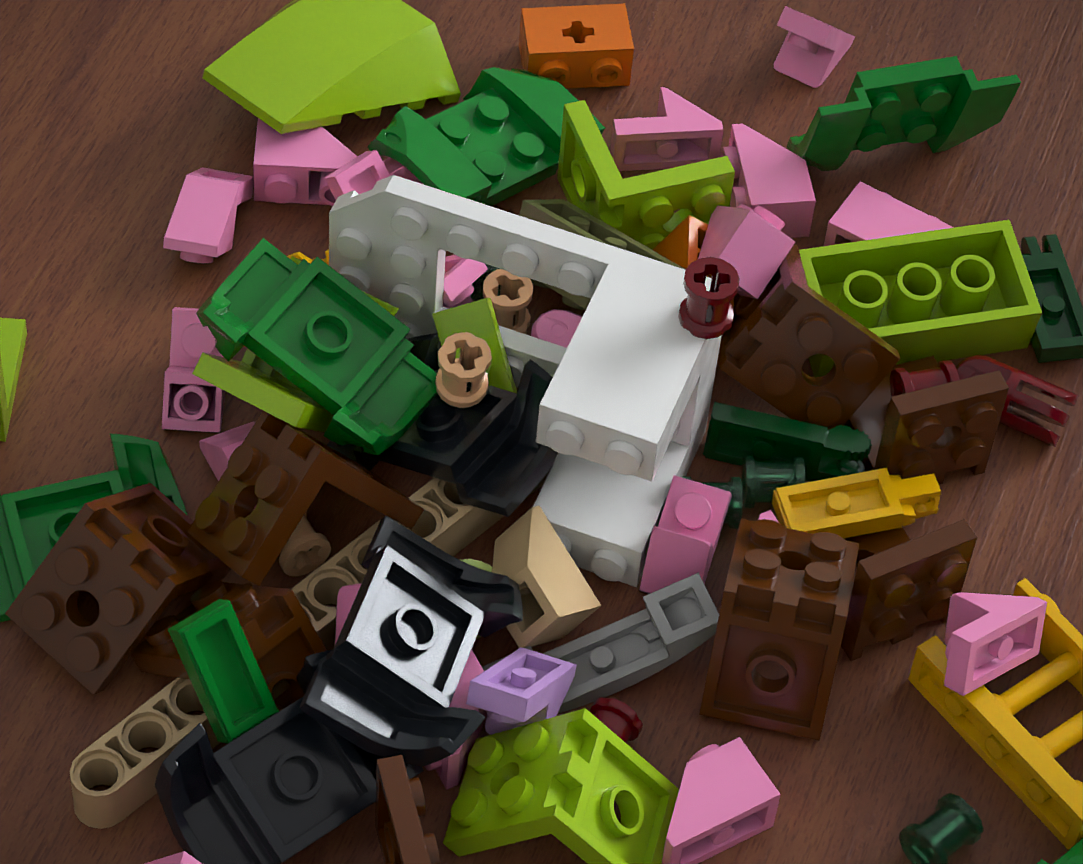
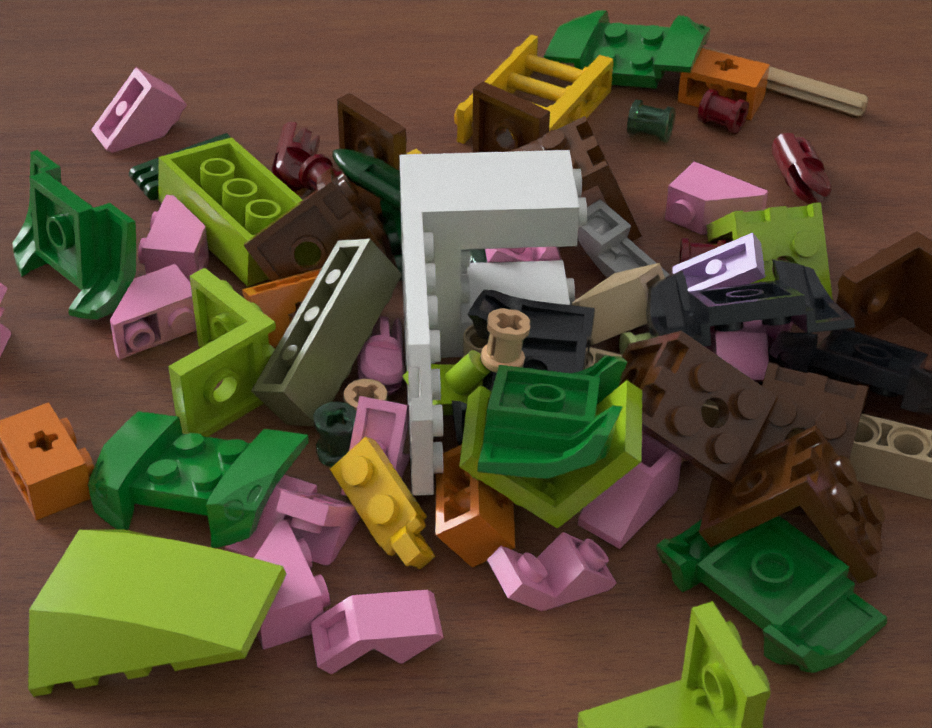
camera: 110 degrees left, 10 degrees down
green tile [168,599,279,744] -> none
bright pink slope [610,87,723,171] -> none
dark red bush [678,257,740,339] -> none
bright pink slope [698,203,795,299] -> none
bright pink slope [944,592,1047,696] -> none
none -> dark green piece [332,149,401,212]

